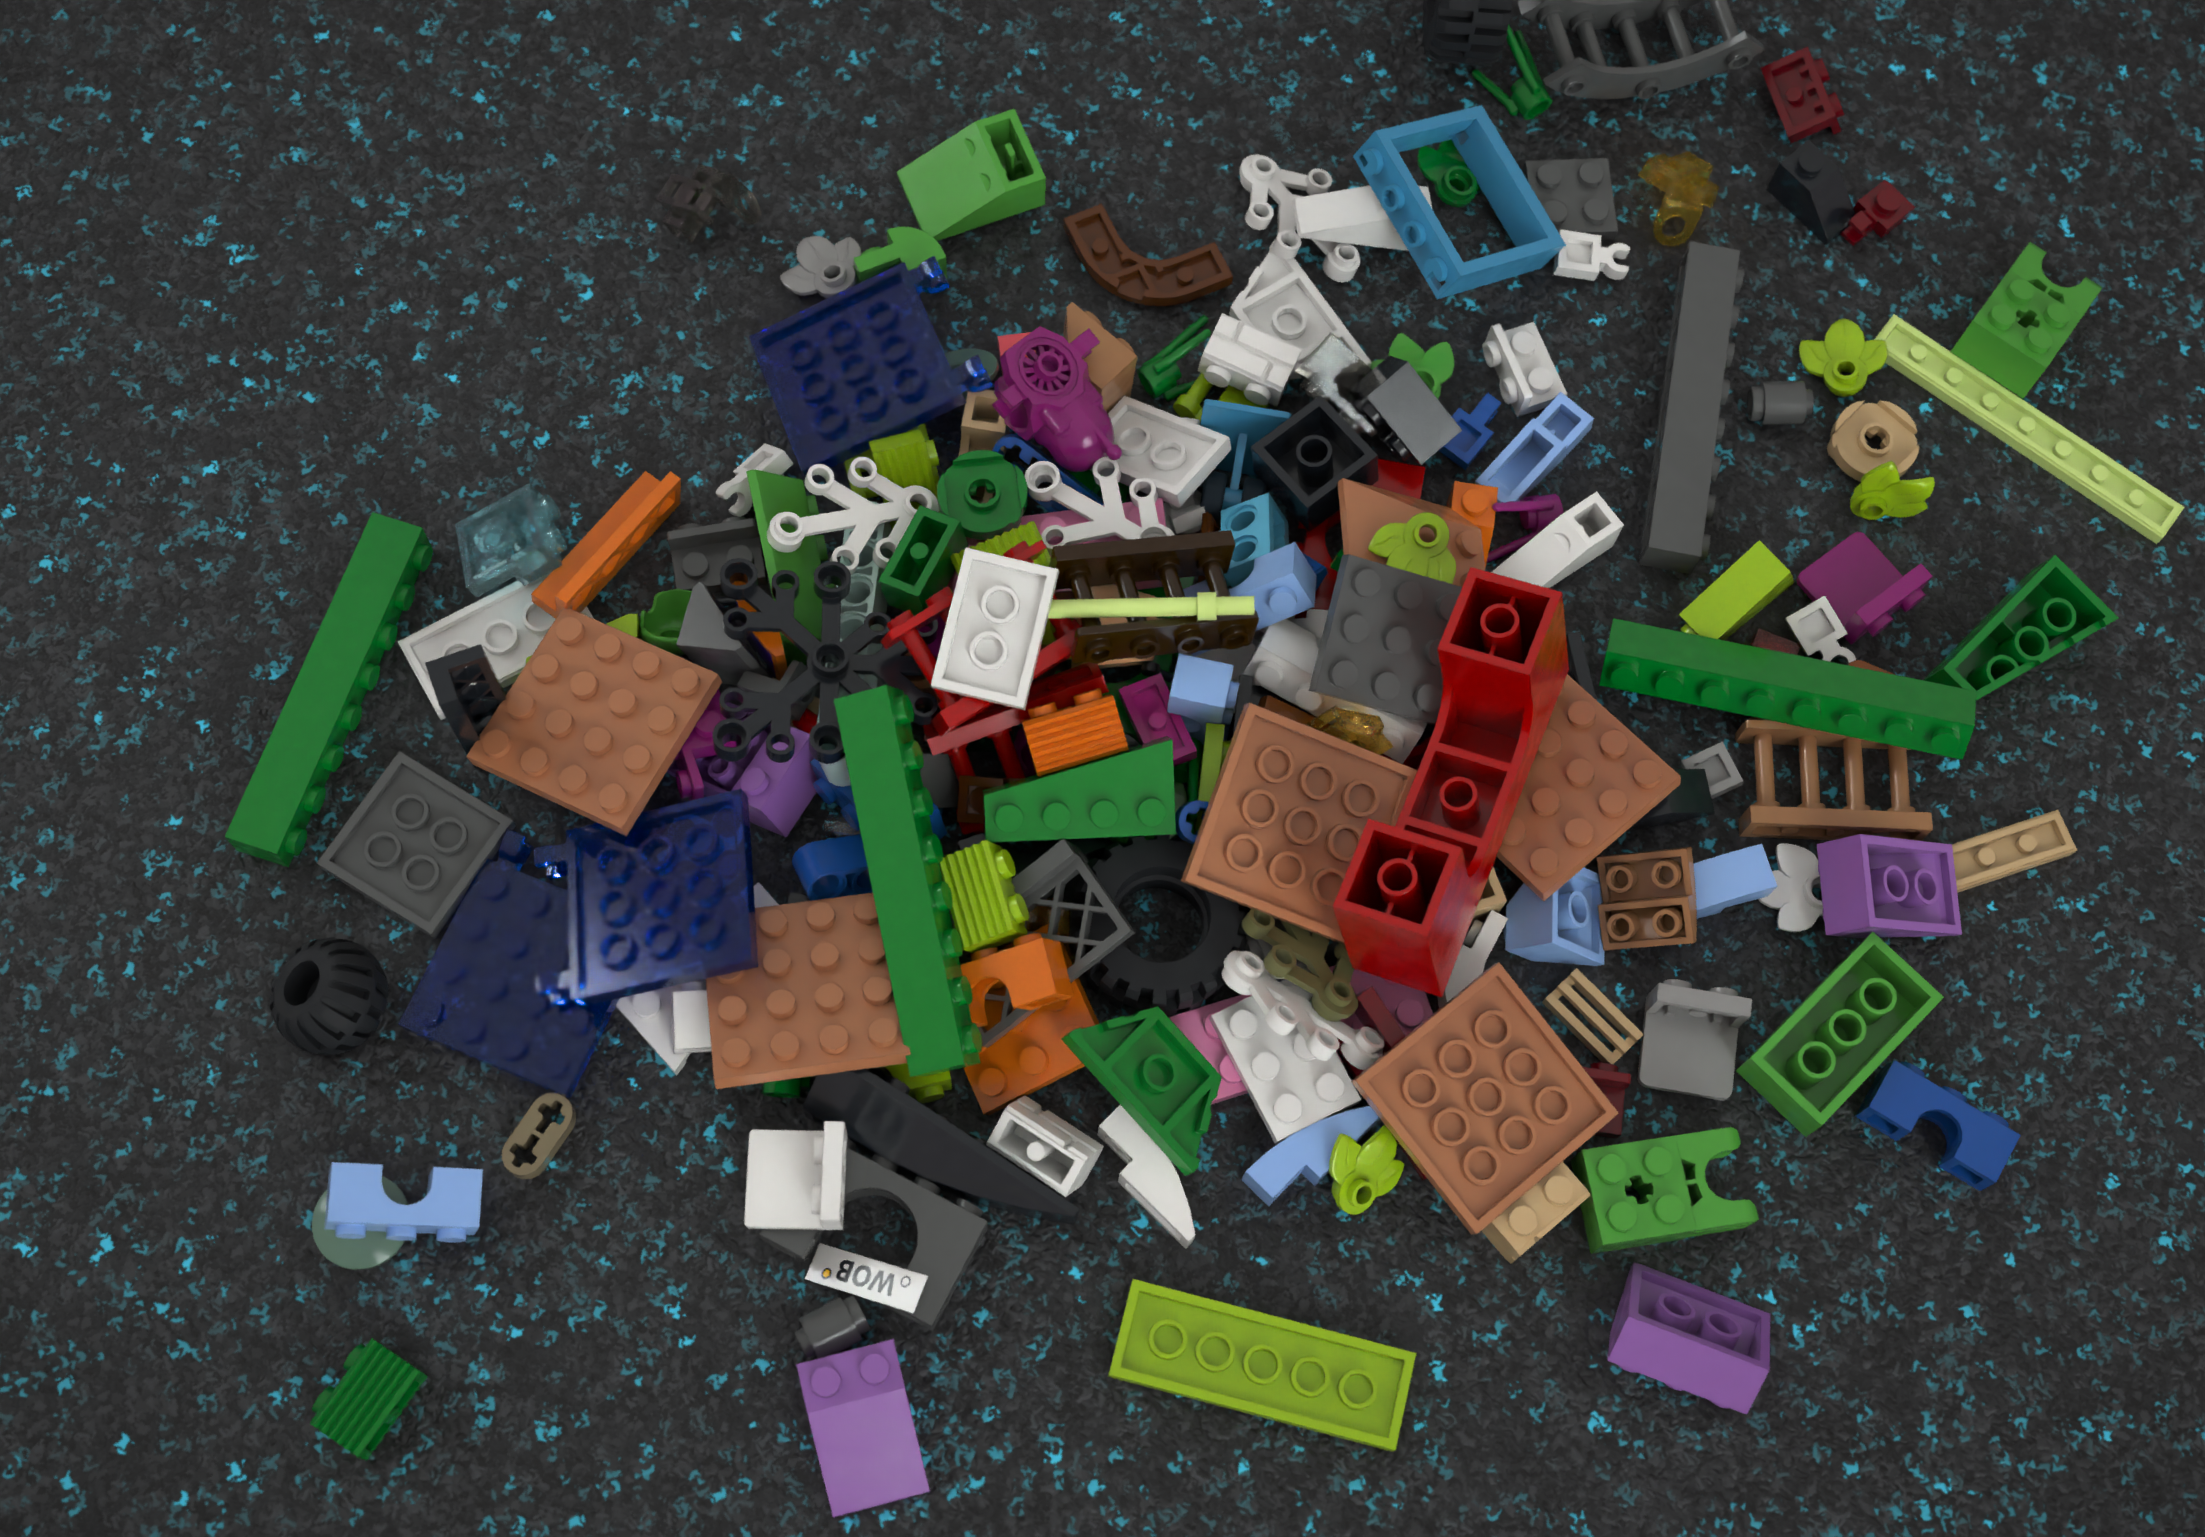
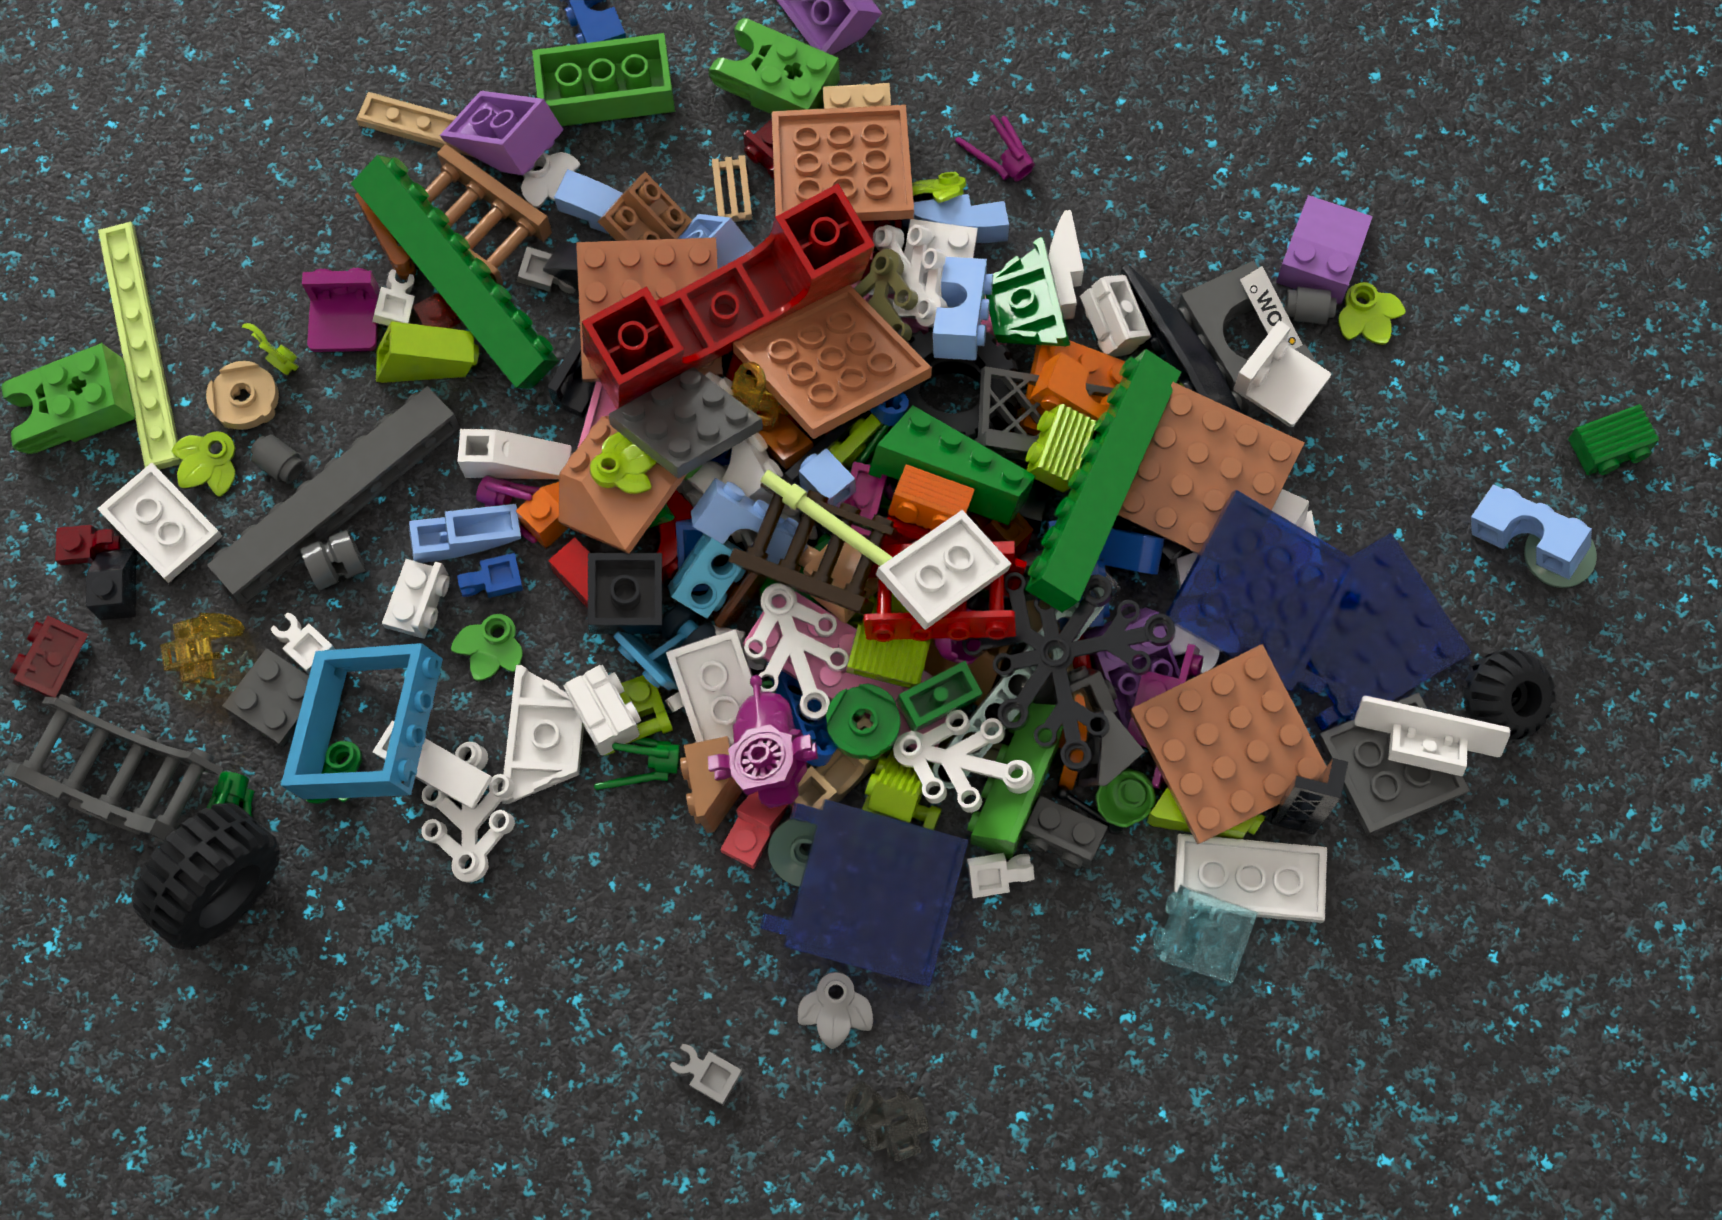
camera: 135 degrees left, 0 degrees up
green brick [225,512,433,868] -> none
dark tan beam [502,1093,576,1179] -> none
orange fence [531,471,681,619] -> none
bright green brick [853,227,947,293] -> none
bright green slope [897,109,1046,241] -> none
reddish brown plate [1063,204,1233,306] -> none
lime plate [1108,1279,1416,1452] -> none
clear smoke bracket [1295,332,1378,437] -> none
brick [1349,355,1462,465] -> none
light grey bracket [1638,979,1752,1101] -> none
green wedge [1924,555,2119,701] -> none
none -> white plate [98,463,222,583]
none -> dark grey wheel [301,529,366,591]
none -> light grey plate [670,1044,743,1106]
none -> light blue arch [933,257,993,360]
none -> magenta plant [955,115,1035,181]
none -> lime plate [1338,282,1406,345]
none -> white bracket [1355,696,1510,777]

